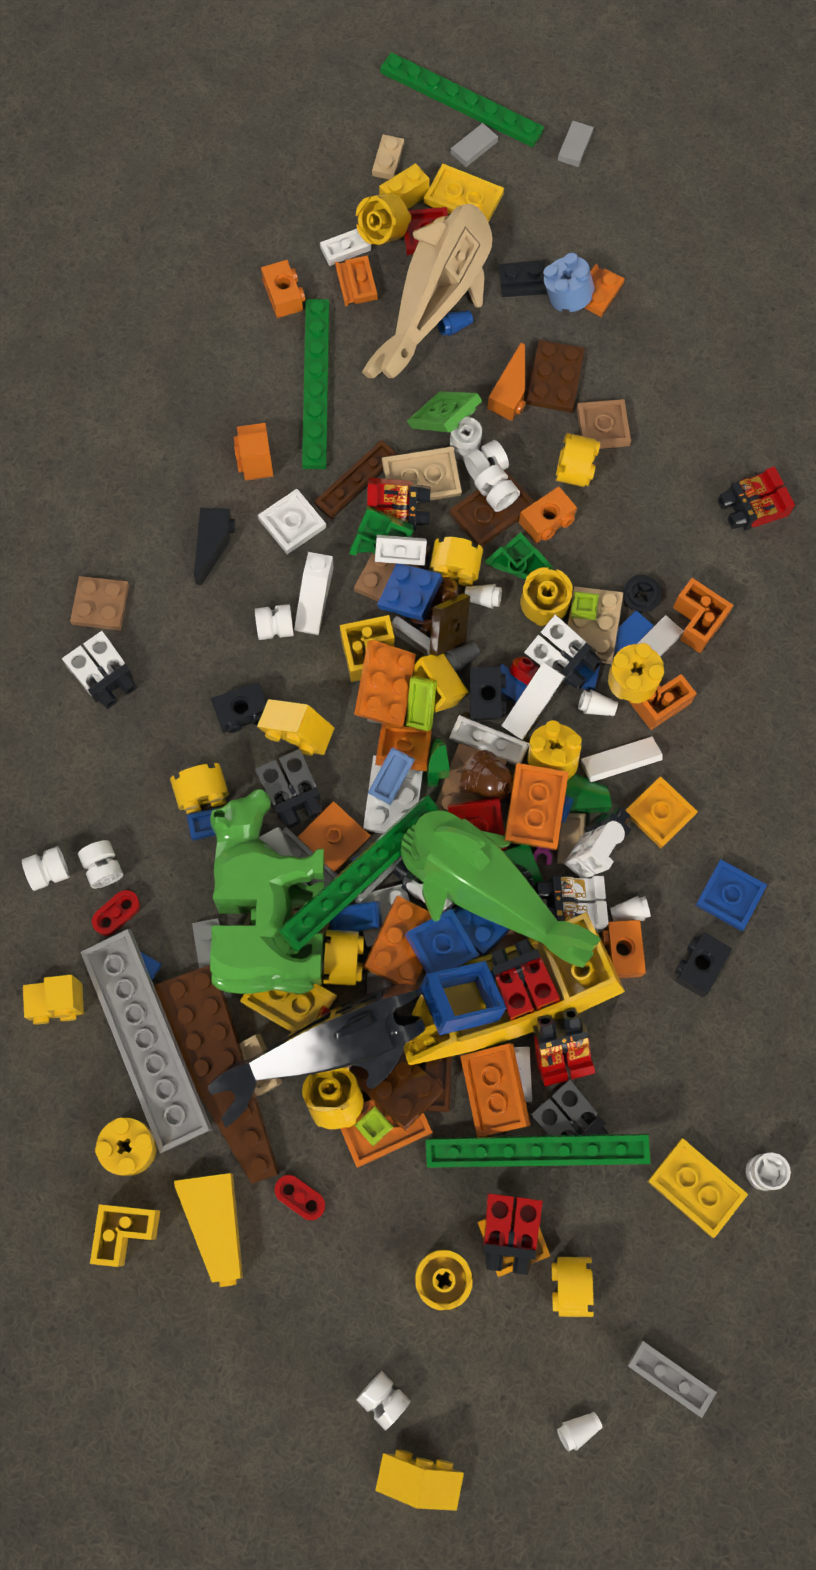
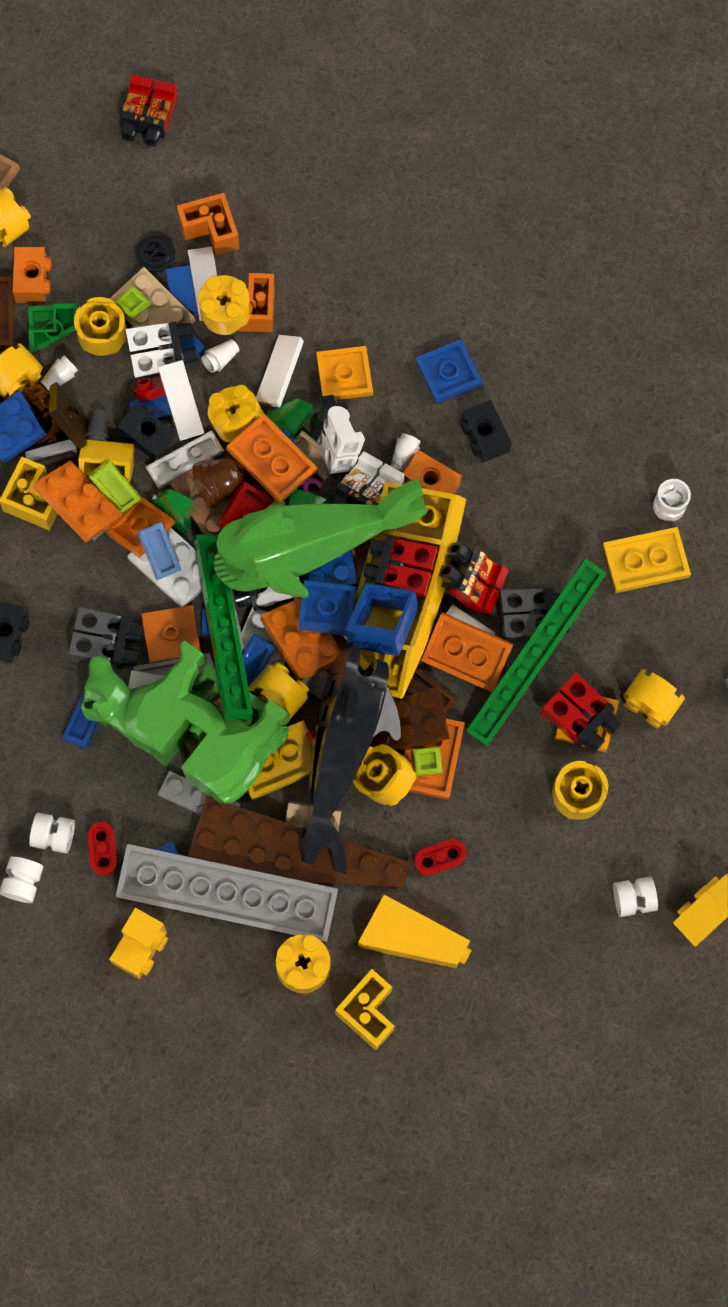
camera: 55 degrees left, 0 degrees up
yellow brick [170,763,229,814] -> none
yellow brick [257,699,334,756] -> none

